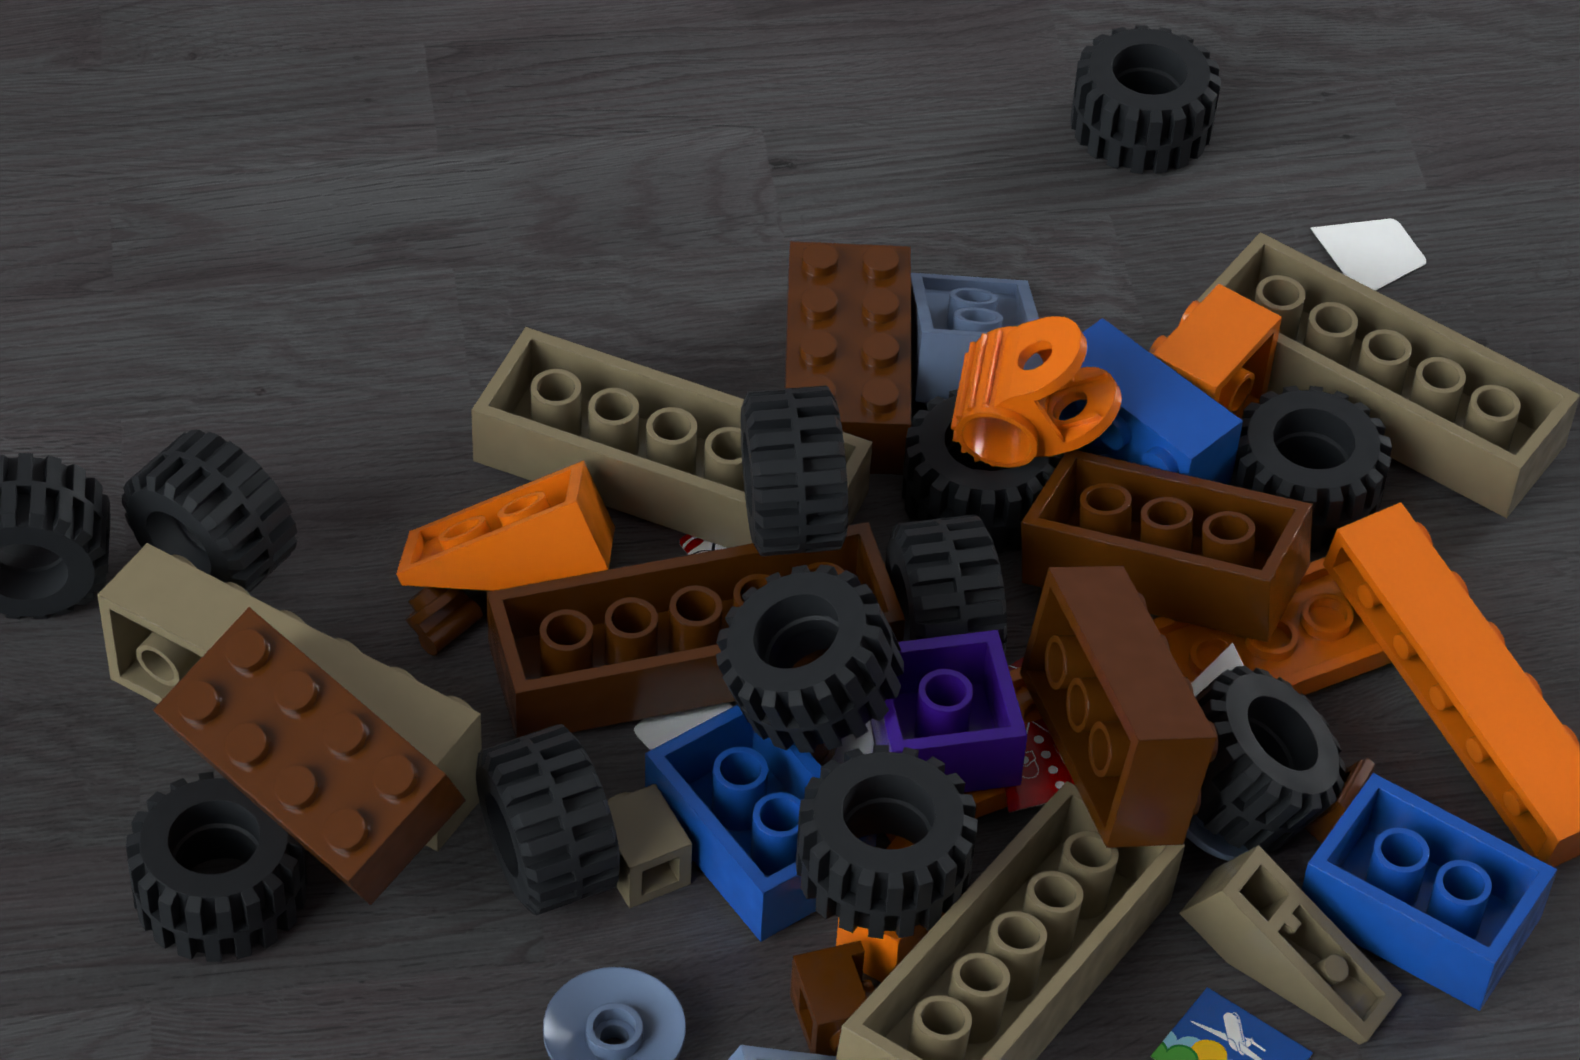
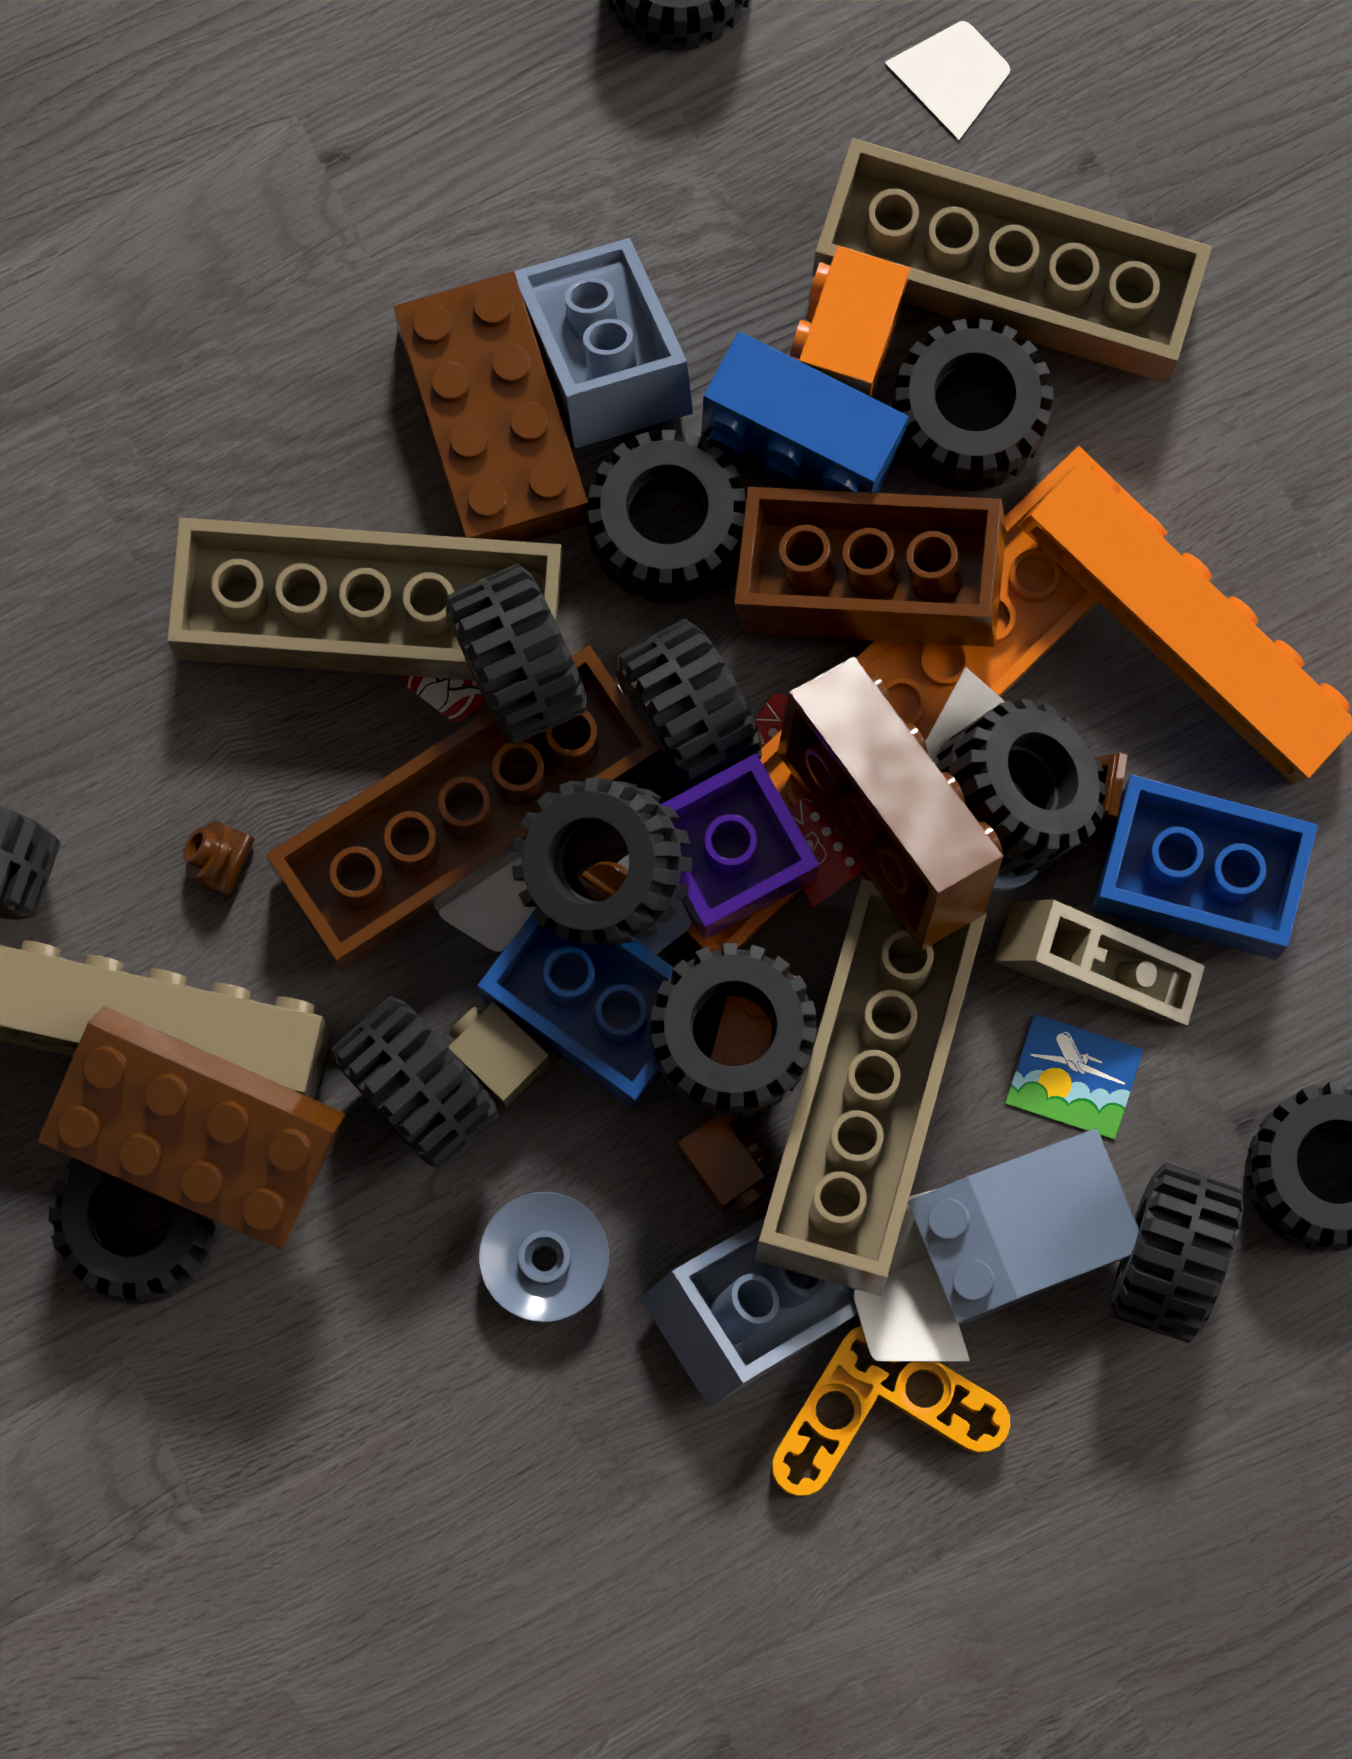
camera: 20 degrees left, 30 degrees up
orange slope [396,460,615,591] -> none
orange piece [951,316,1122,468] -> none

